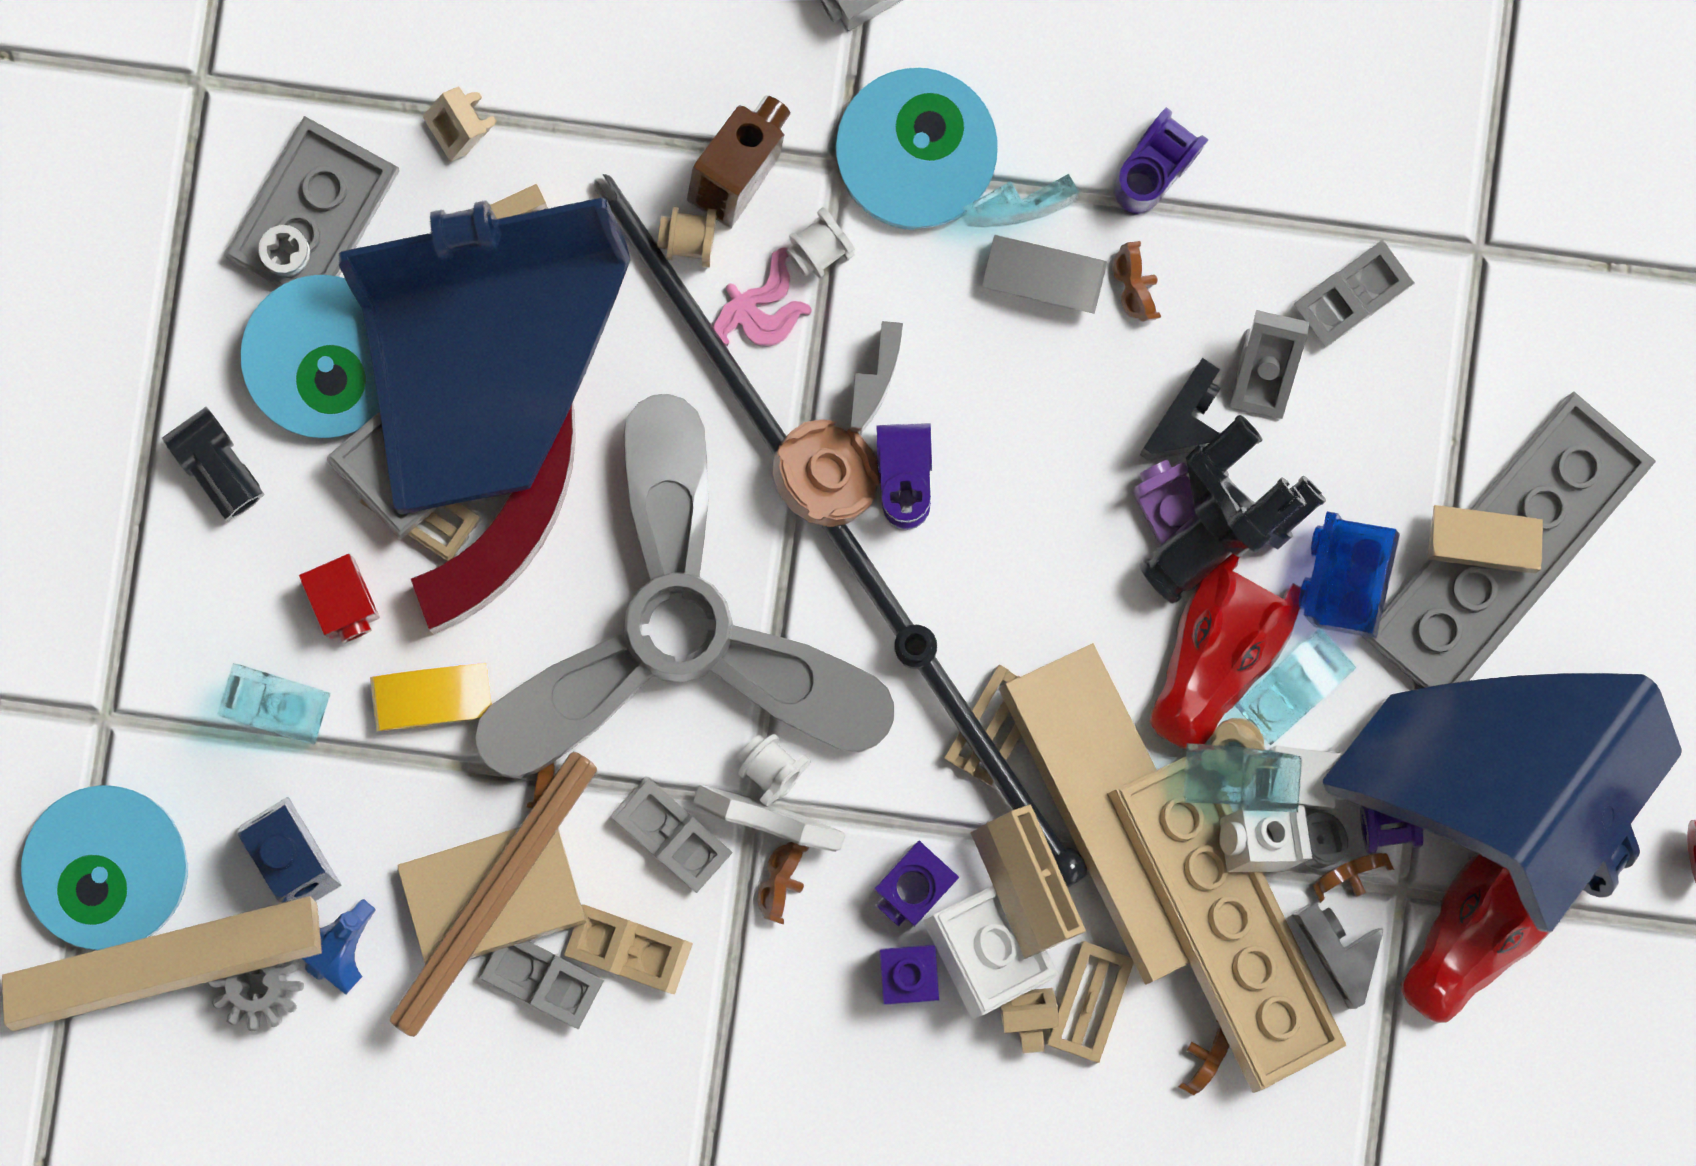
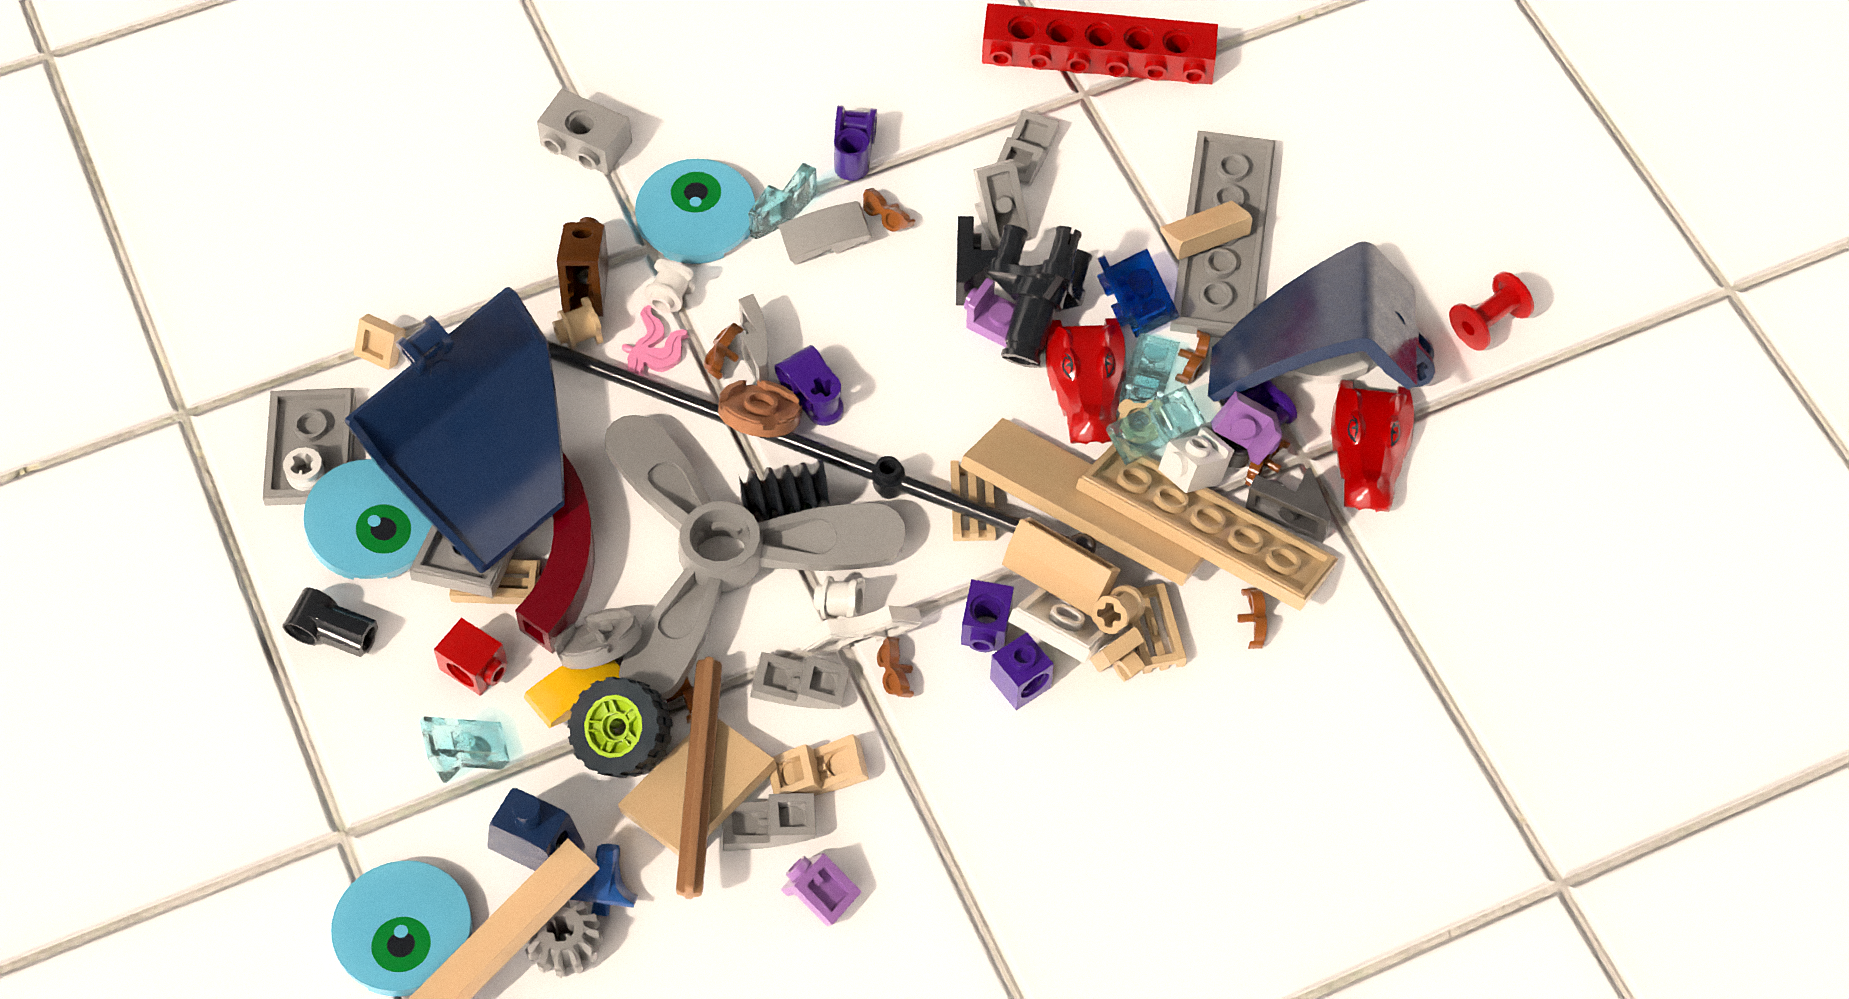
camera: 30 degrees left, 25 degrees down
none -> light grey tile [554,608,642,669]
none -> black wheel [567,677,673,778]
none -> dark orange piece [704,323,744,380]
none -> black piece [738,460,829,521]
none -> medium lavender bracket [781,853,862,926]
none -> red brick [982,3,1218,85]
none -> tan bush [1091,585,1145,634]
none -> dark orange piece [1175,330,1211,385]
none -> medium lavender bracket [1211,391,1282,465]

